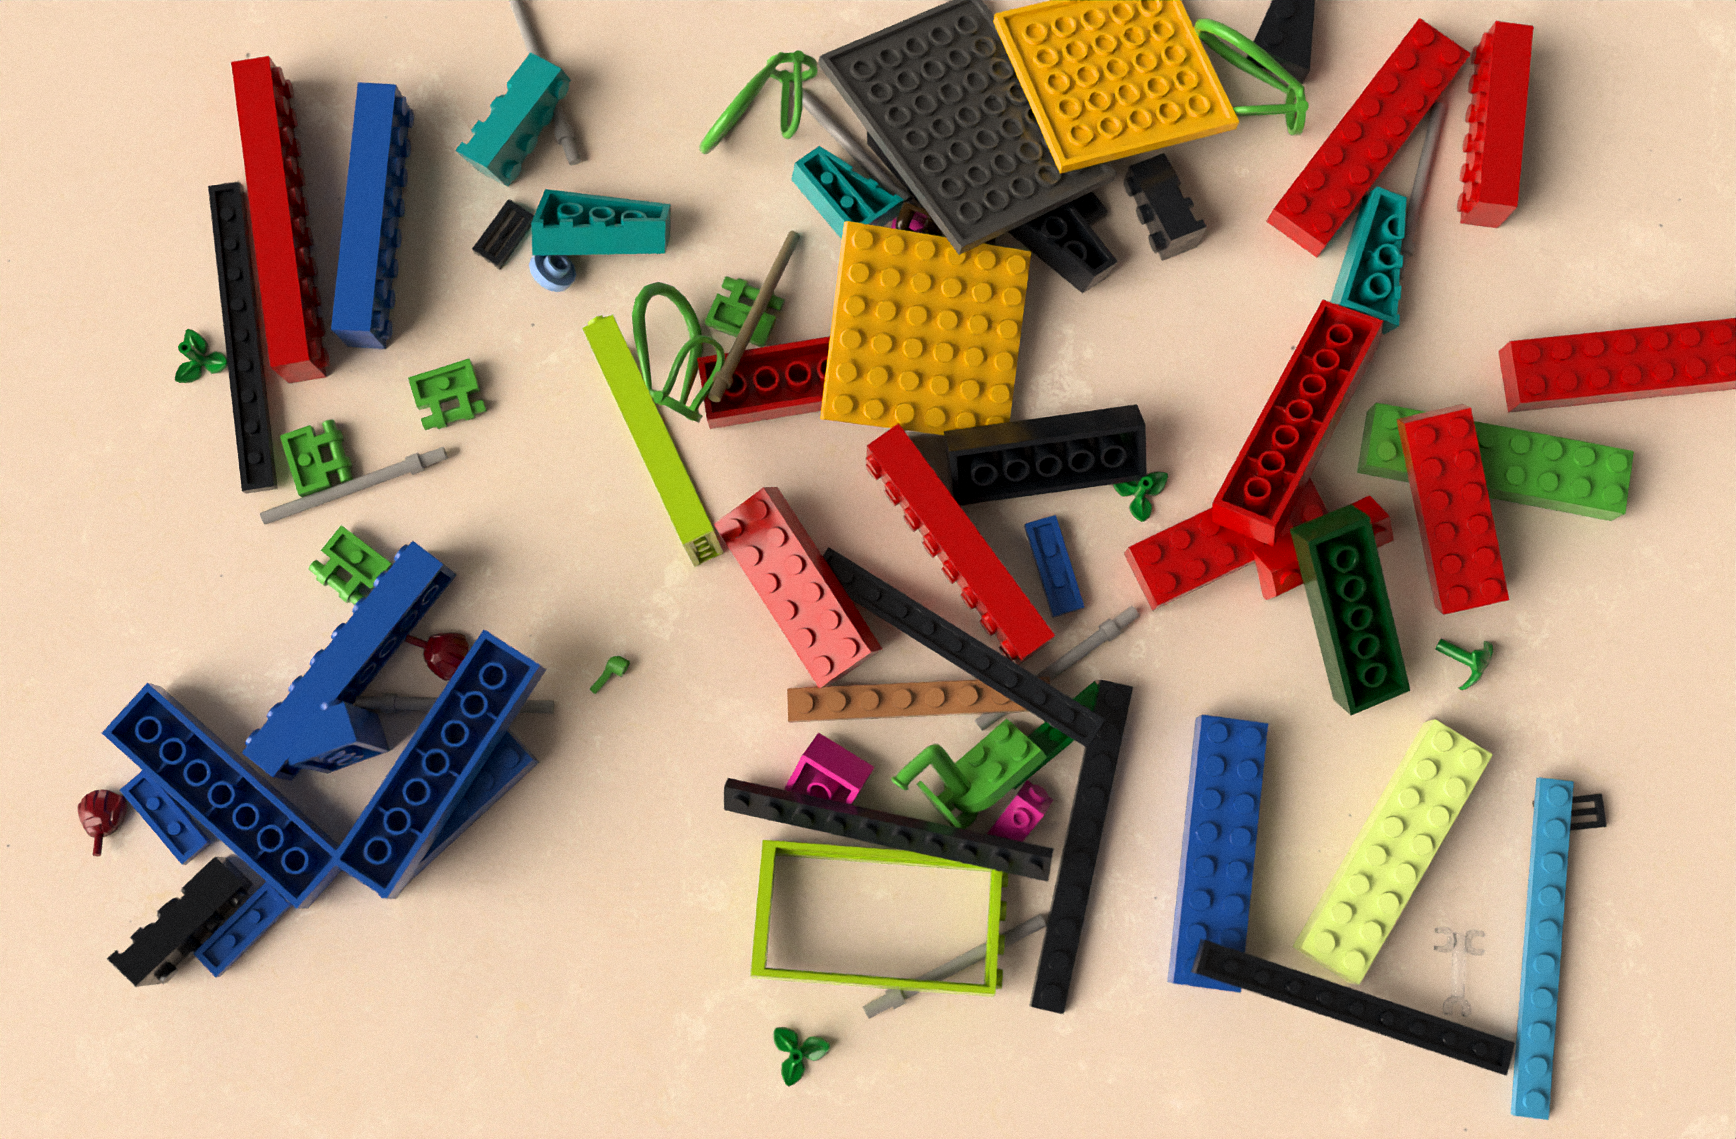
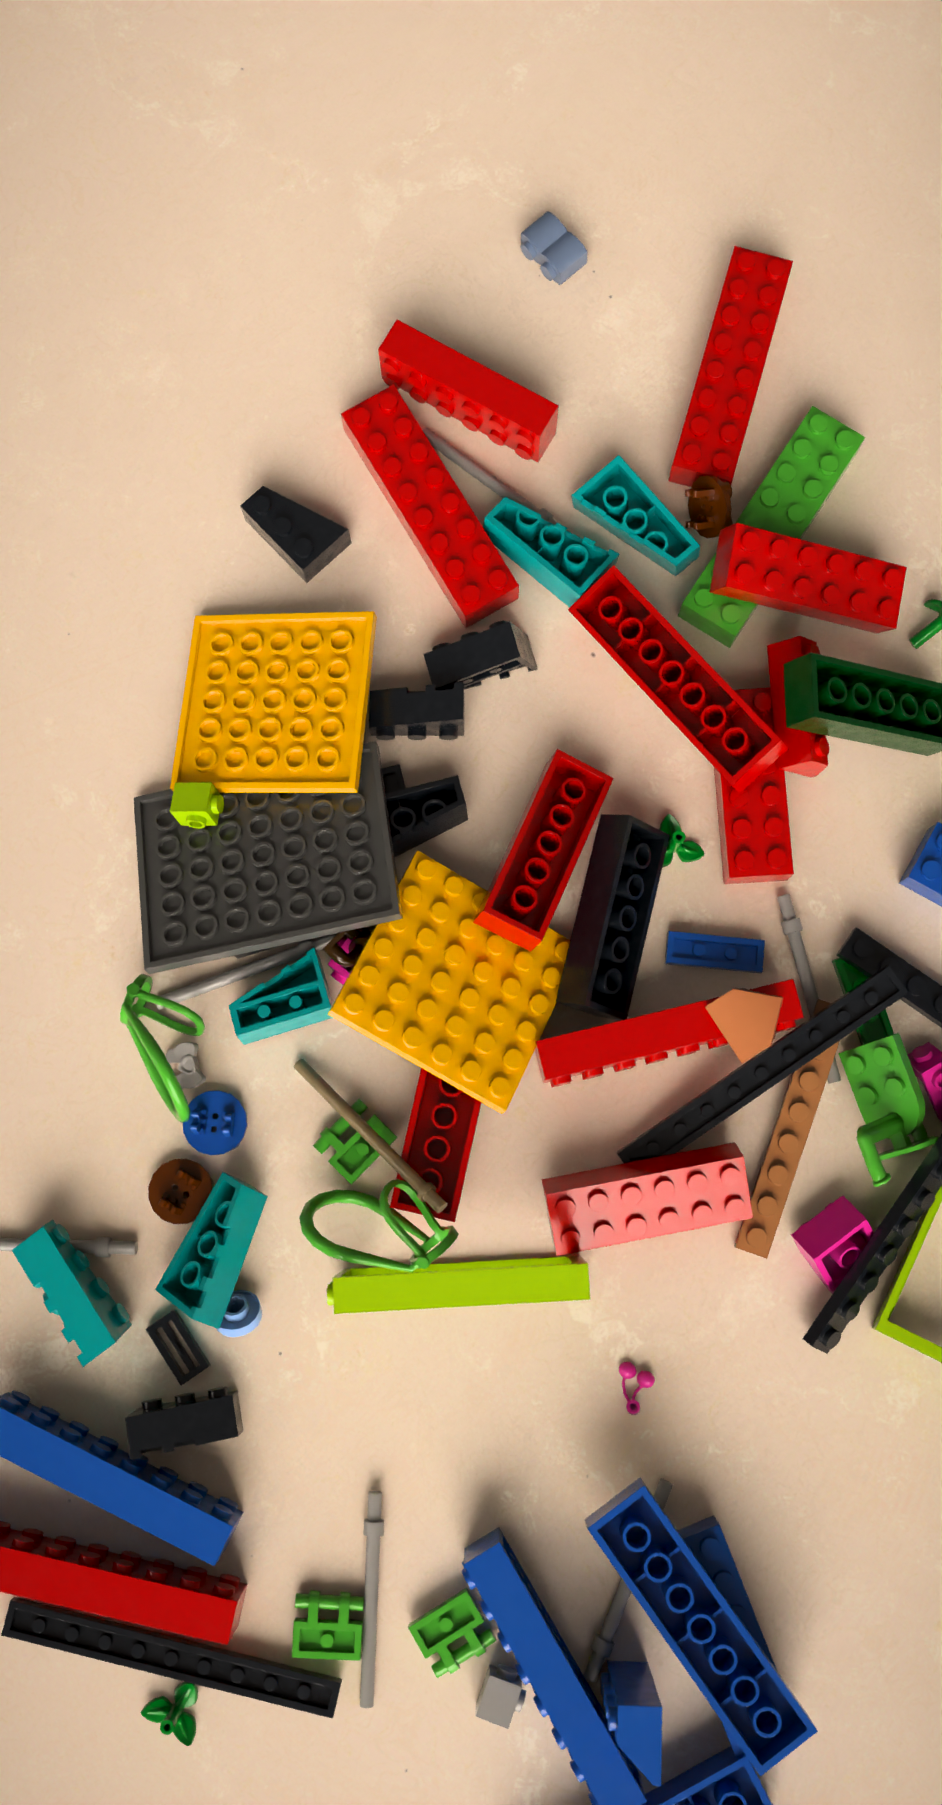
camera: 65 degrees left, 0 degrees up
dark red piece [404,632,469,681] -> none
bright green plate [408,358,487,430] -> none
bright green hand [590,656,630,694] -> none
bright green animal [1194,18,1309,136] -> none
none -> black wedge [125,1387,243,1460]
none -> reddish brown plate [148,1159,215,1224]
none -> light grey piece [166,1042,206,1089]
none -> lime brick [170,782,224,829]
none -> blue plate [182,1090,248,1155]
none -> black wedge [423,621,538,690]
none -> red brick [473,749,614,952]
none -> light grey brick [475,1664,526,1729]
none -> sand blue brick [520,211,588,285]
none -> teal wedge [571,455,700,576]
none -> dark pink piece [619,1362,655,1415]
none -> reddish brown plate [685,475,733,539]
none -> nougat slope [705,988,783,1063]

